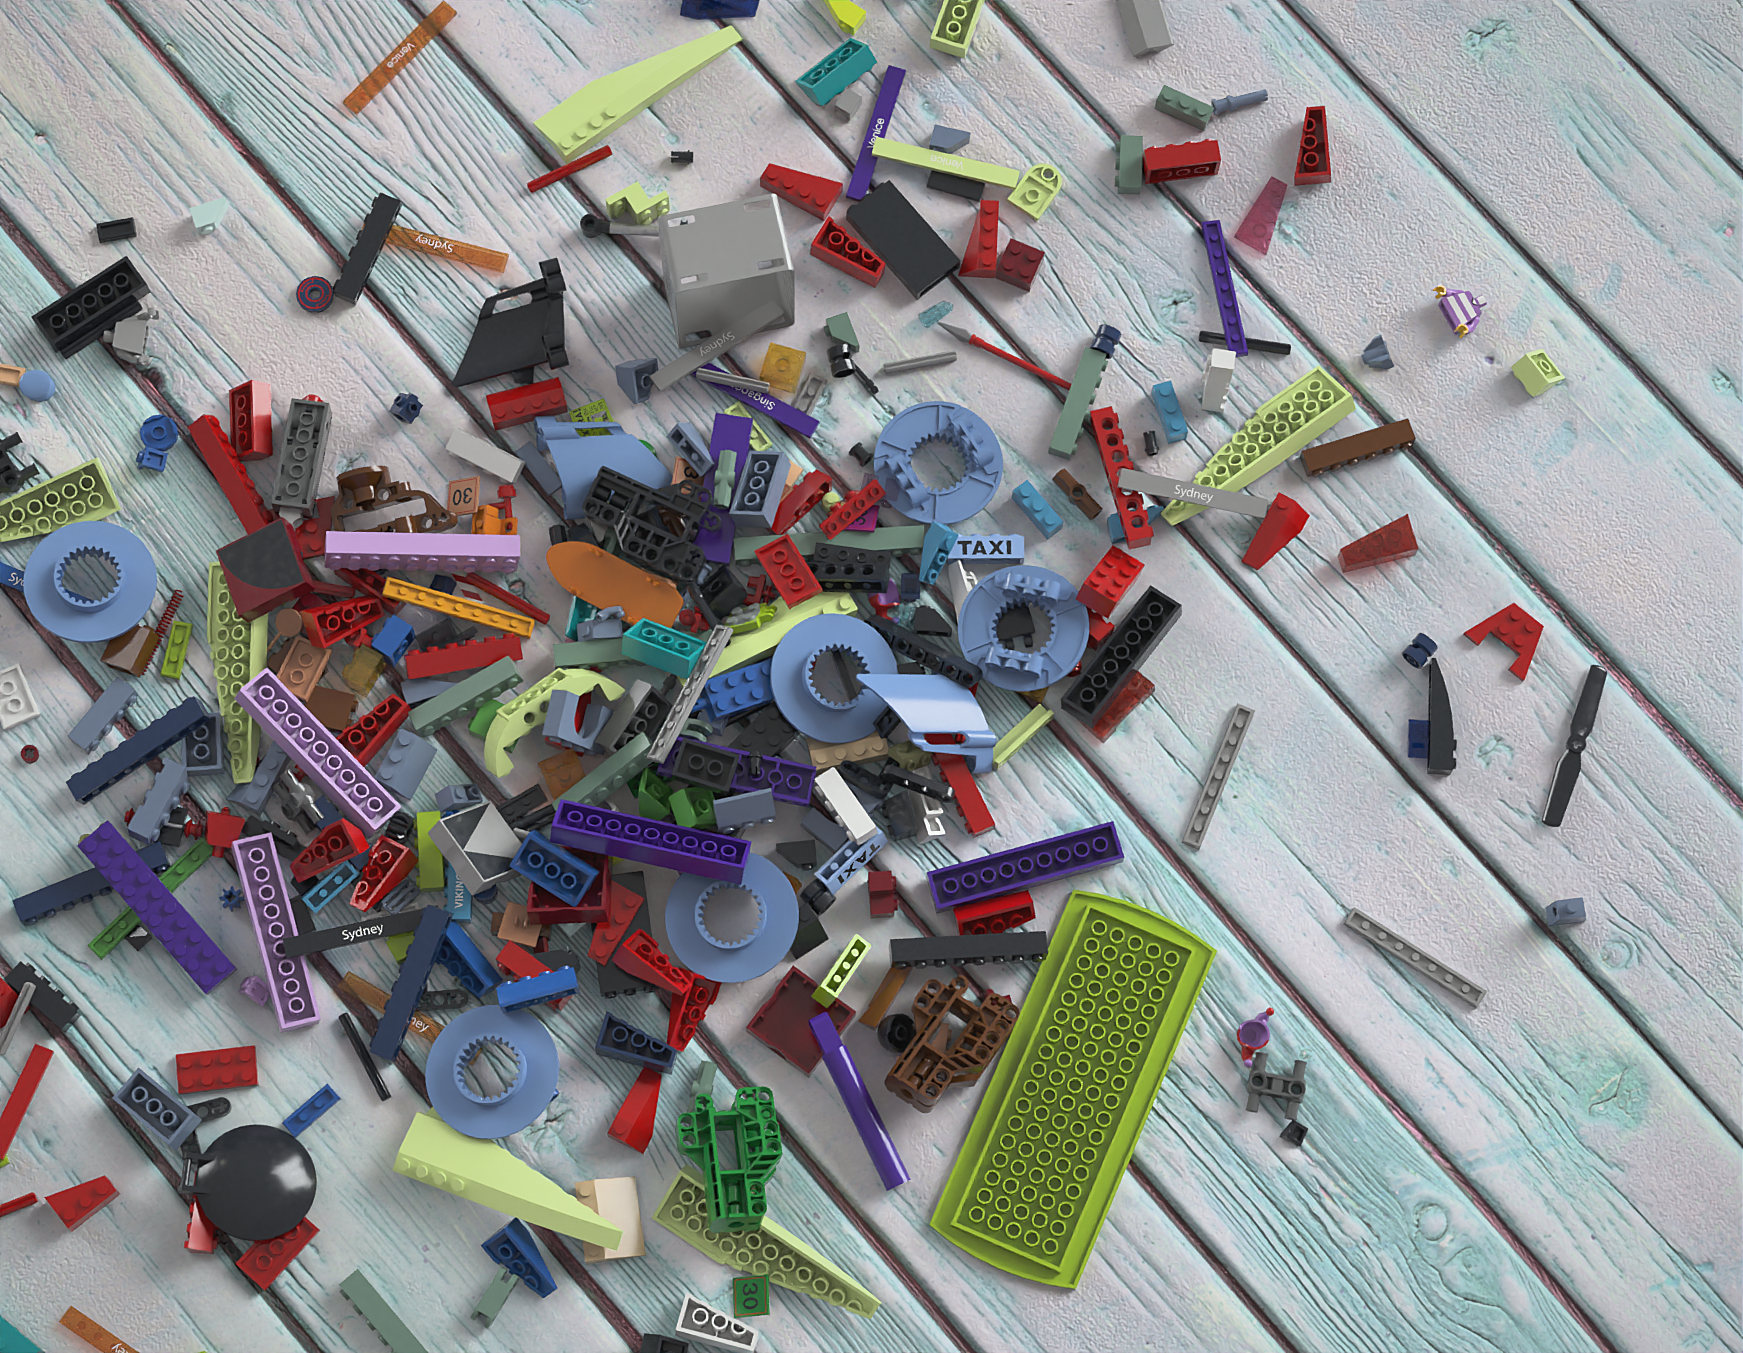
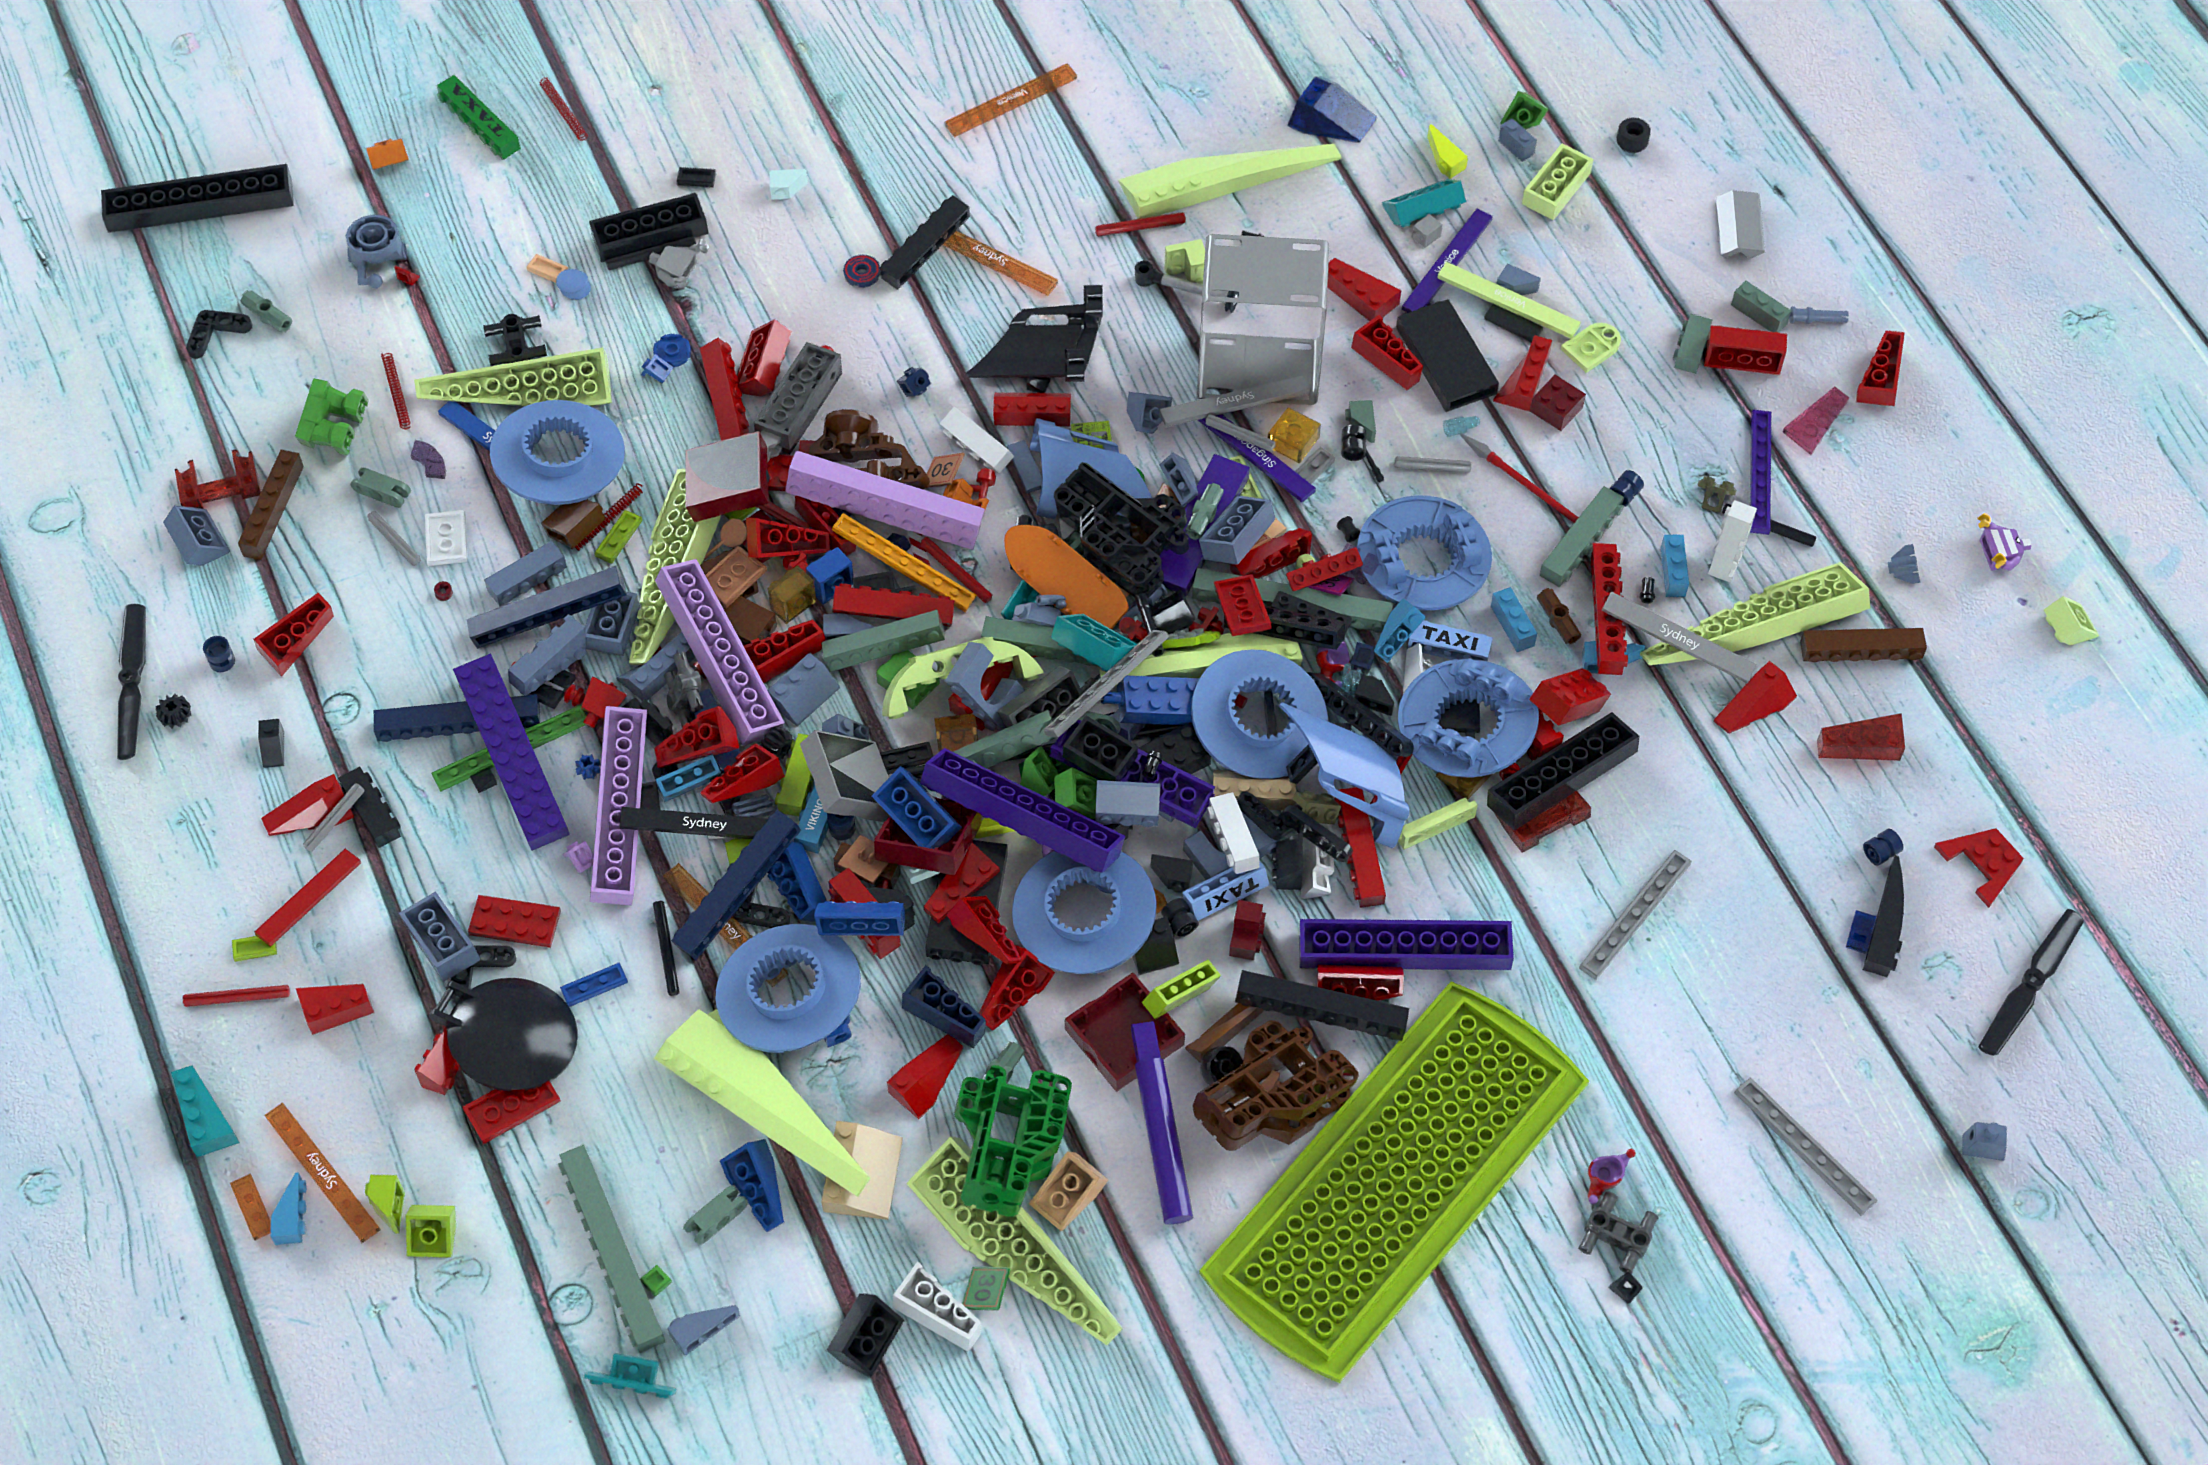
camera: 20 degrees right, 15 degrees down
none -> light nougat slope [1029,1151,1108,1231]
none -> olive bracket [1697,476,1737,513]

